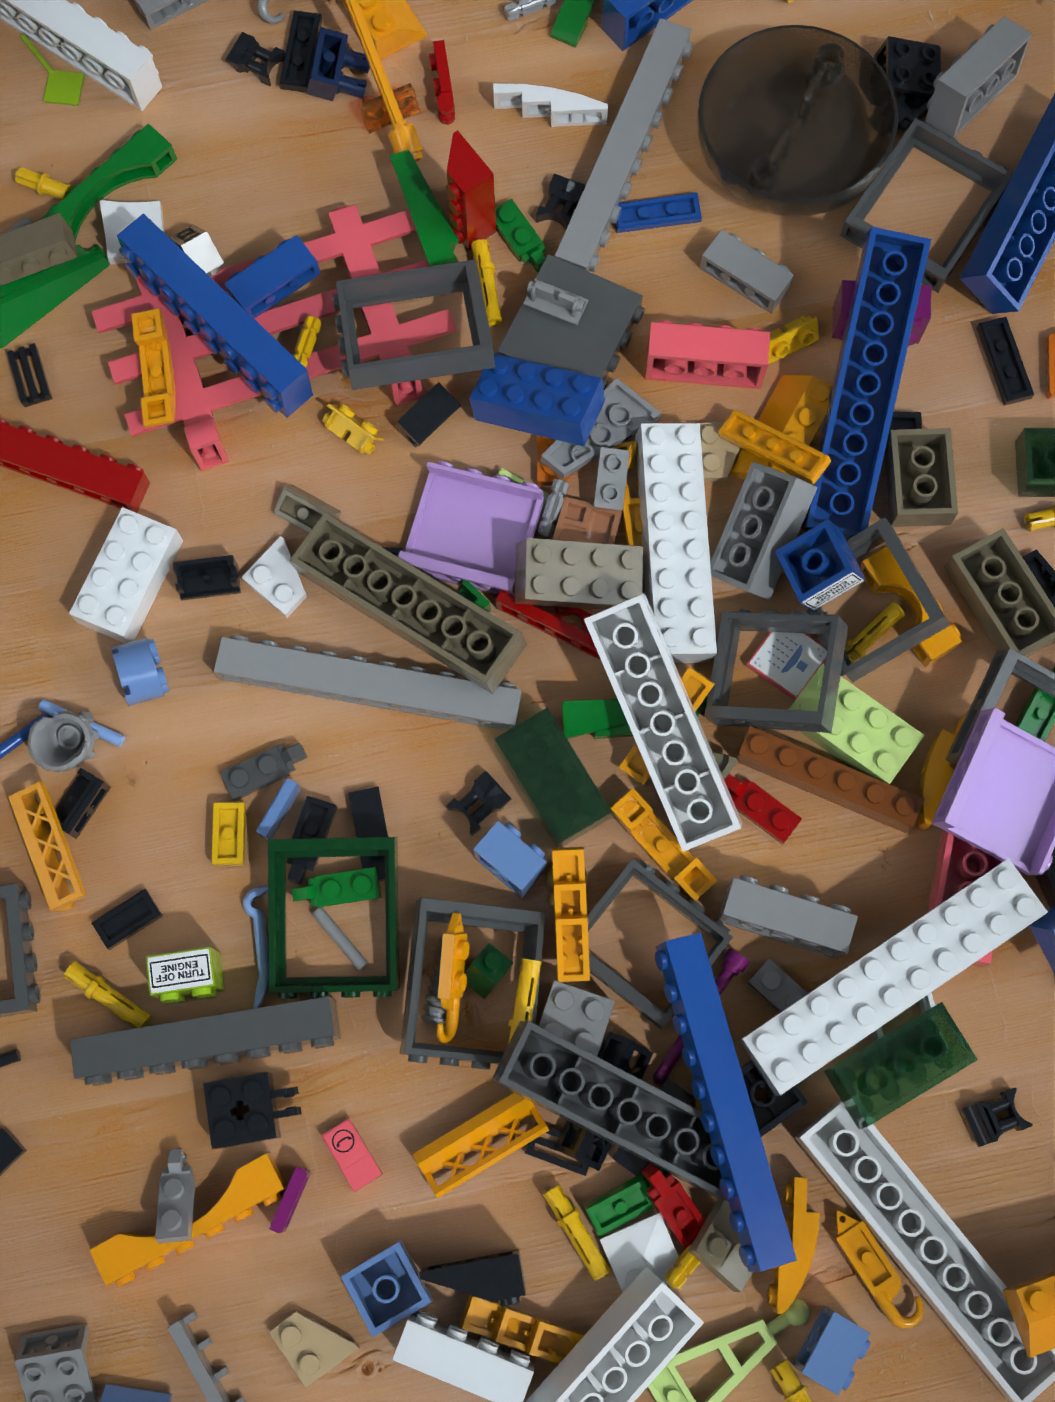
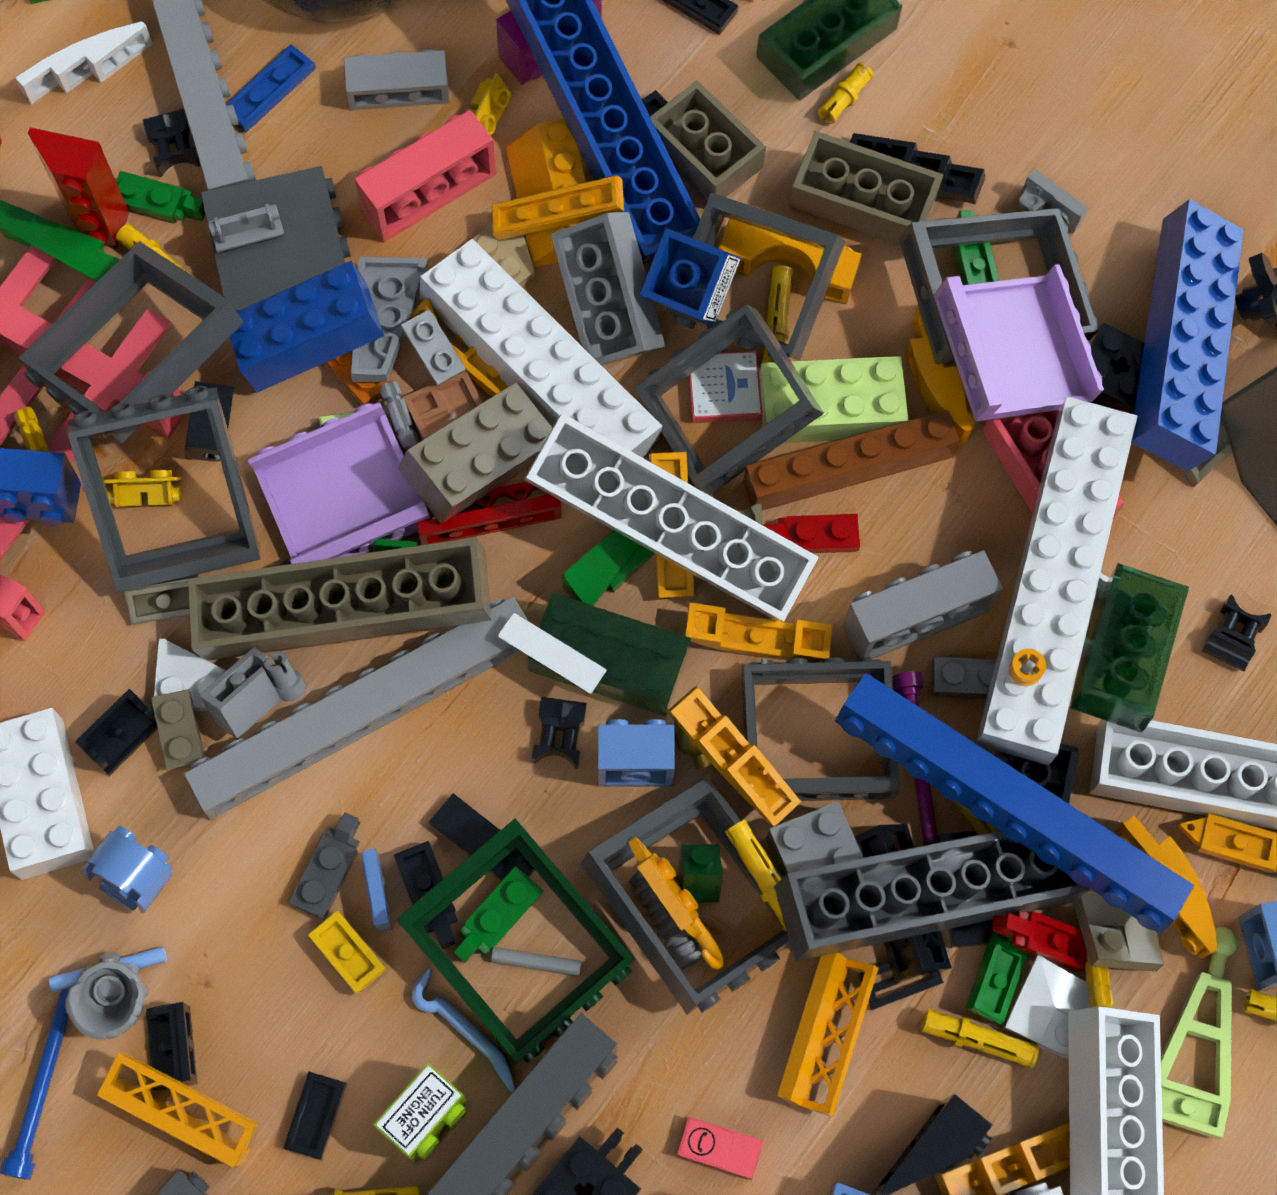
camera: 45 degrees left, 5 degrees down
none -> dark grey window [67,386,261,593]
none -> dark tan plate [151,689,205,770]
none -> light grey hinge [199,647,306,739]
none -> white sticker [498,613,606,693]
none -> light orange bush [1009,648,1046,687]

